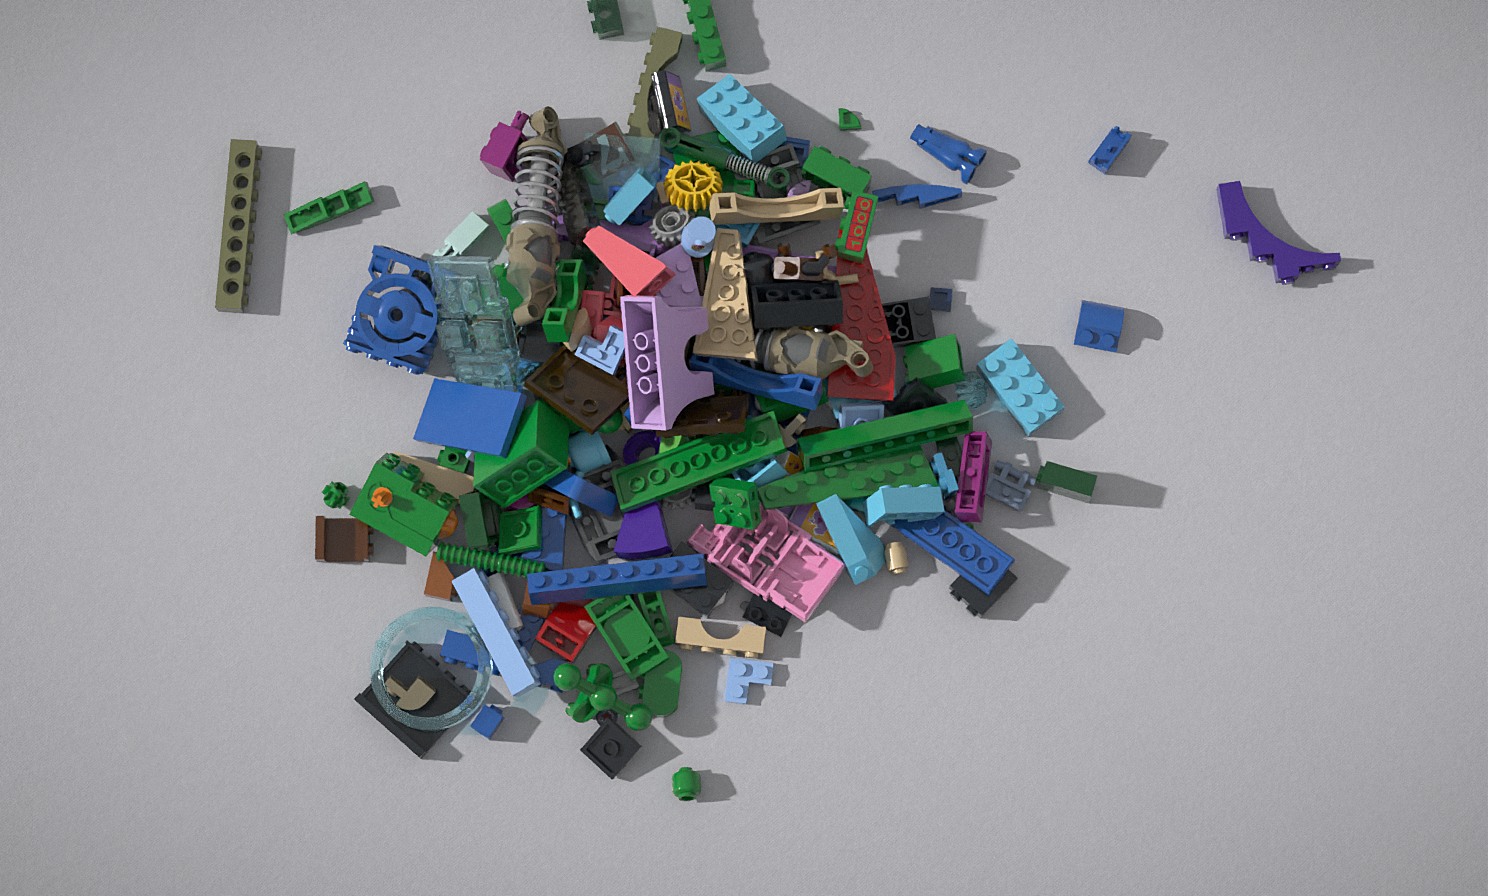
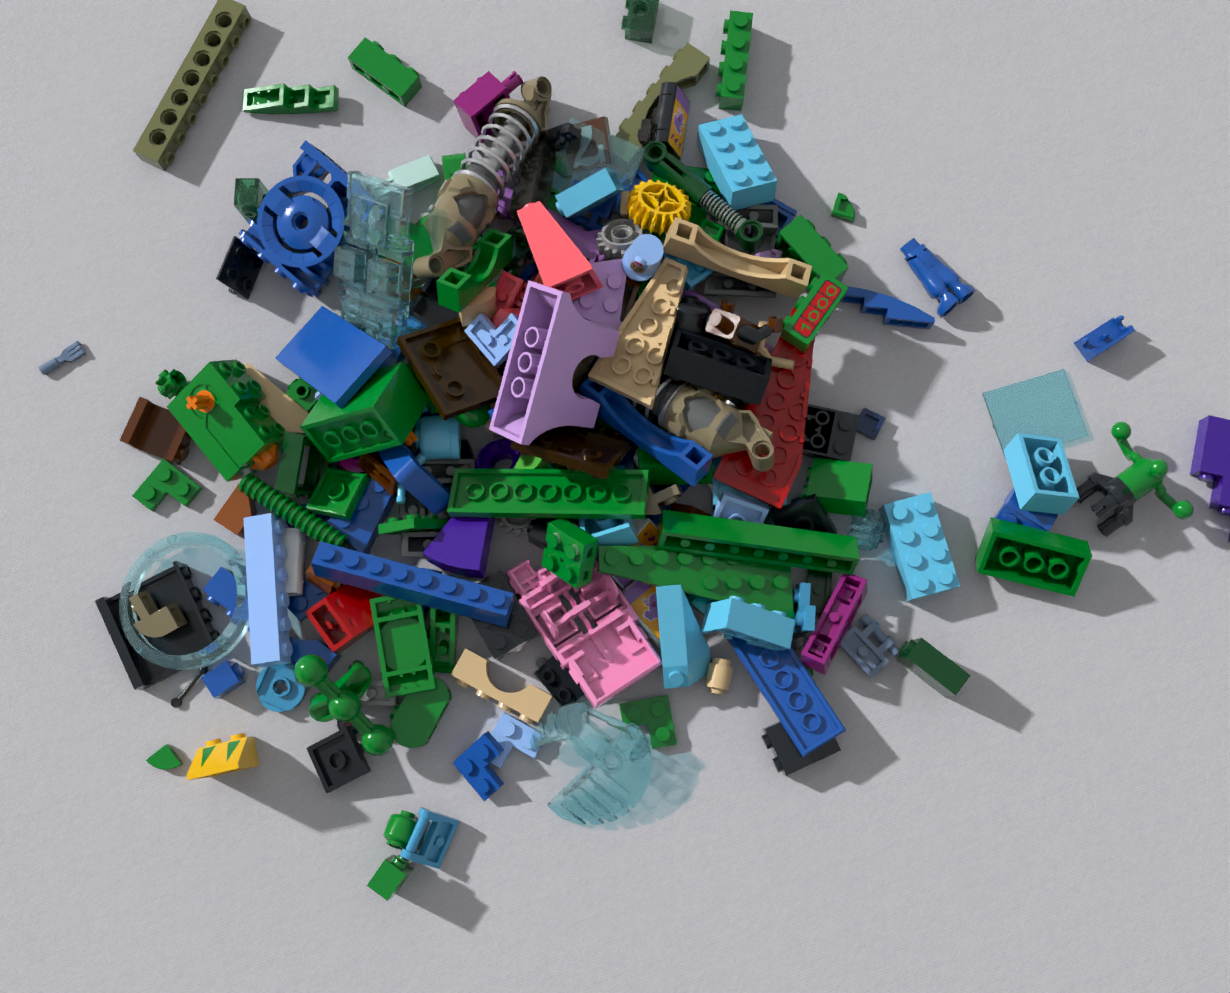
camera: 20 degrees right, 0 degrees up
none -> sand blue piece [38,341,86,375]
none -> green plate [132,458,203,512]
none -> green tile [146,744,183,770]
none -> black hinge [171,665,208,708]
none -> yellow slope [186,733,259,780]
none -> black hinge [216,236,264,299]
none -> clear green brick [234,178,269,221]
none -> dark azure plate [256,663,307,712]
none -> green brick [348,37,422,107]
none -> green brick [367,854,414,901]
none -> green plate [378,514,448,535]
none -> dark azure plate [400,807,460,869]
none -> blue plate [453,731,504,801]
none -> blue tile [518,262,539,284]
none -> clear light blue piece [530,701,652,825]
none -> green plate [619,695,677,749]
none -> green brick [975,517,1092,597]
none -> clear light blue piece [982,369,1089,460]
none -> medium azure brick [1003,433,1079,515]
none -> wheel [1077,422,1194,538]

